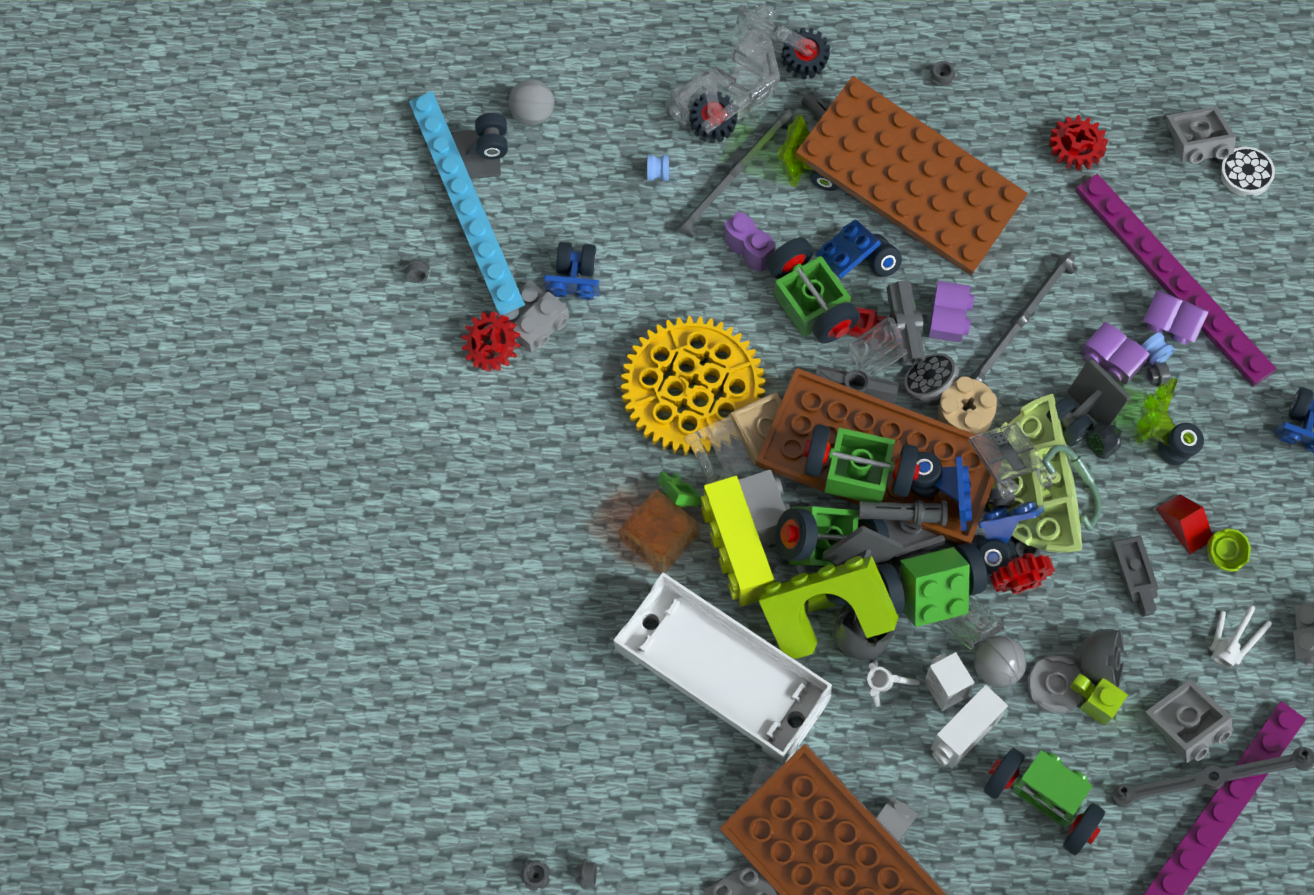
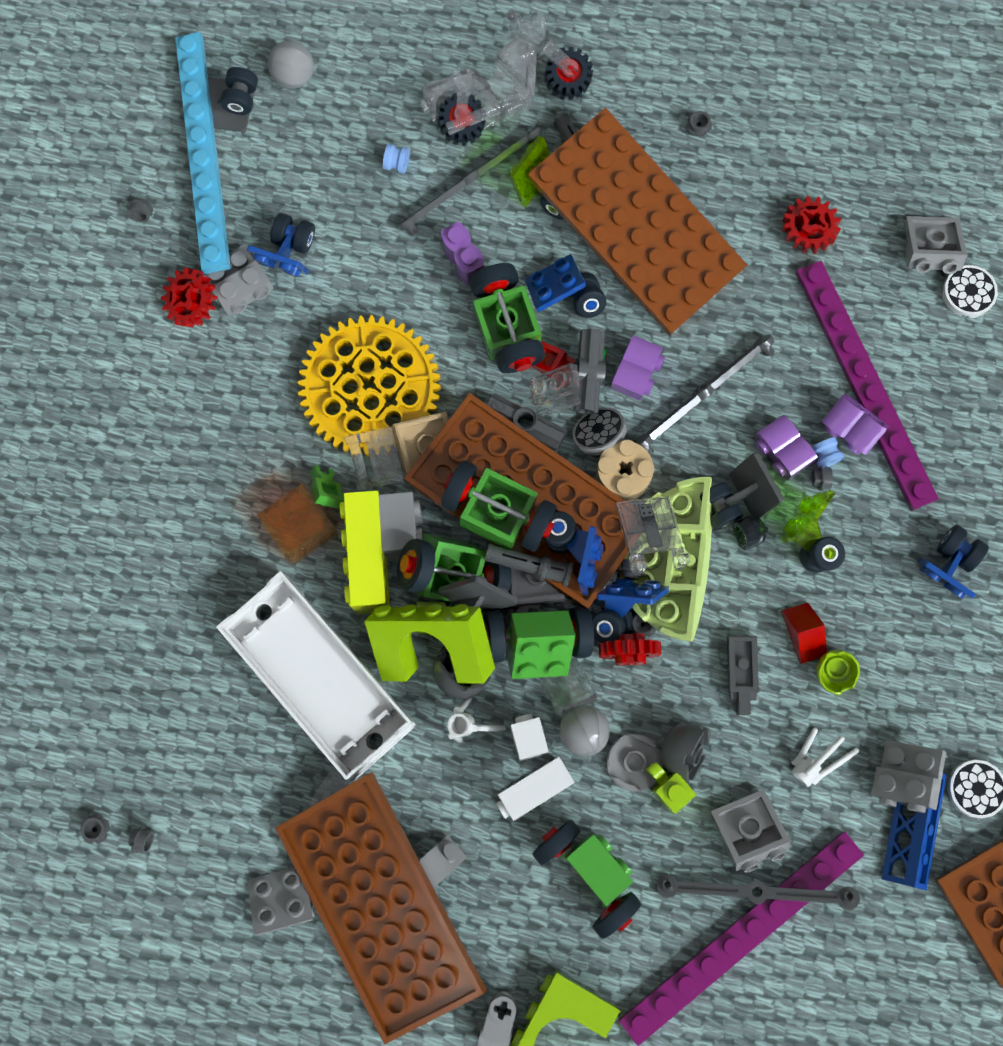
camera: 10 degrees right, 10 degrees up
sand green piece [1042,445,1101,531] -> none

